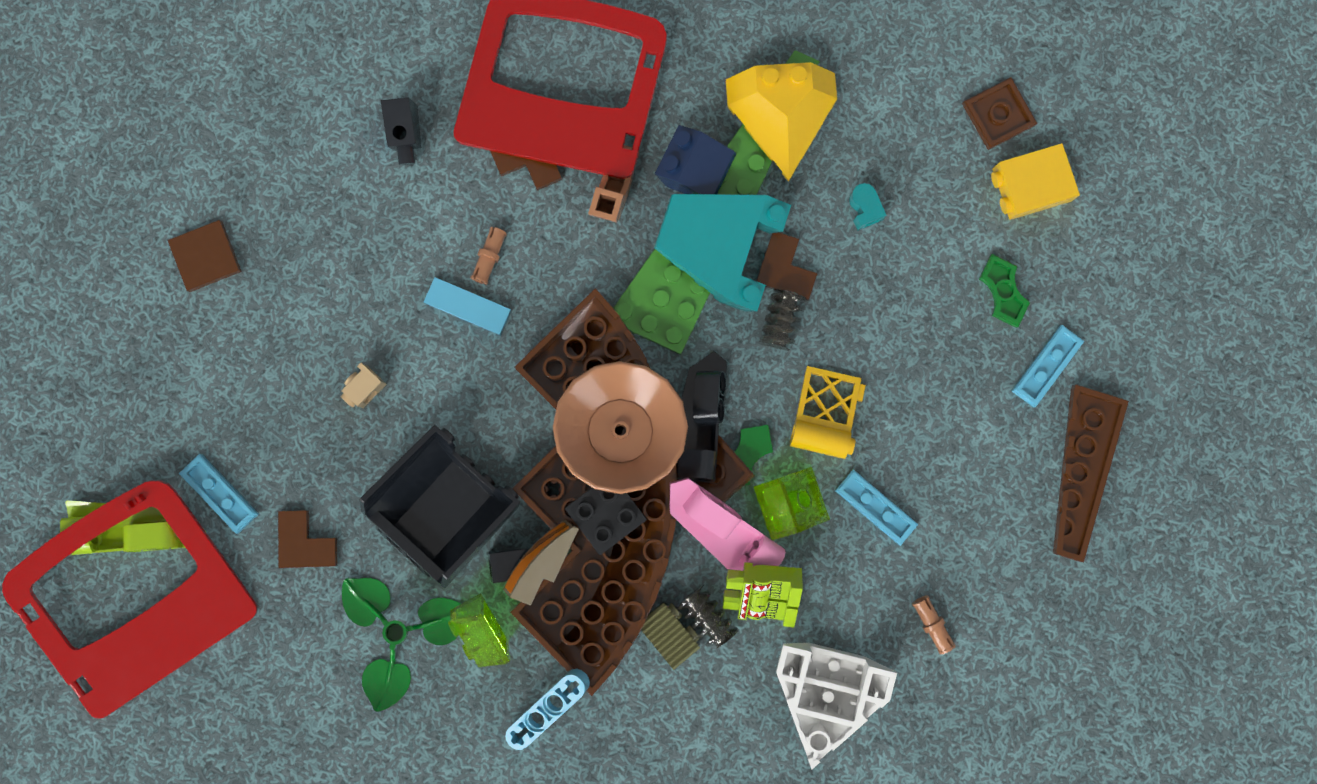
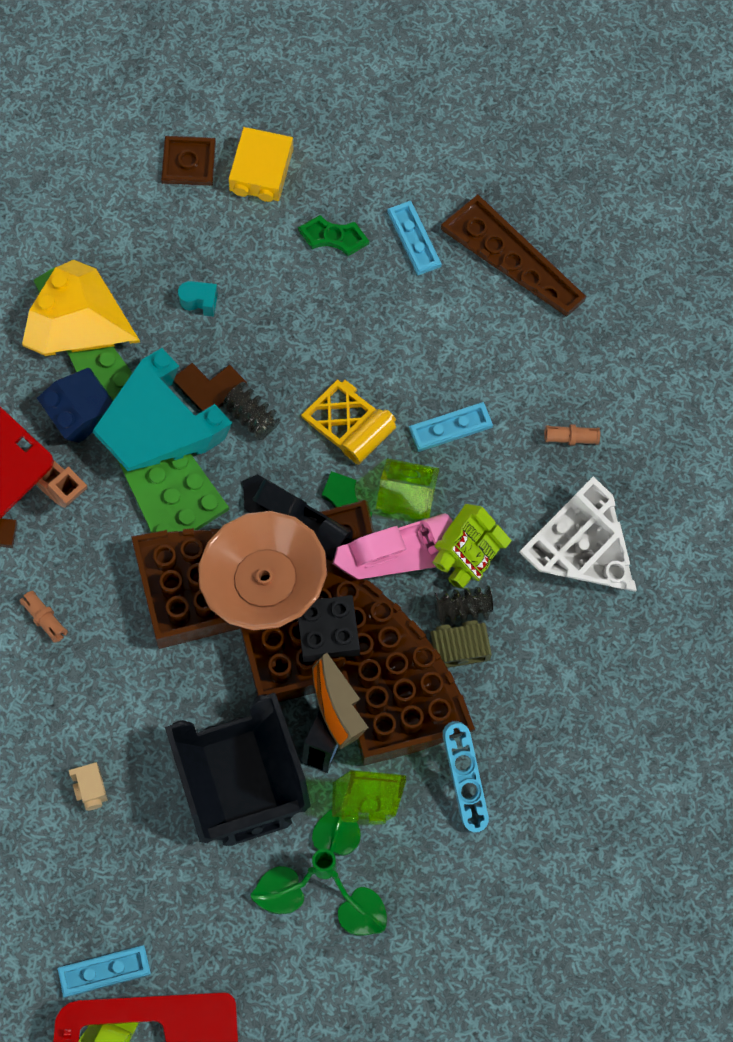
camera: 60 degrees left, 15 degrees down
reddish brown tile [278,510,337,568] -> none
medium azure tile [424,277,512,336] -> none

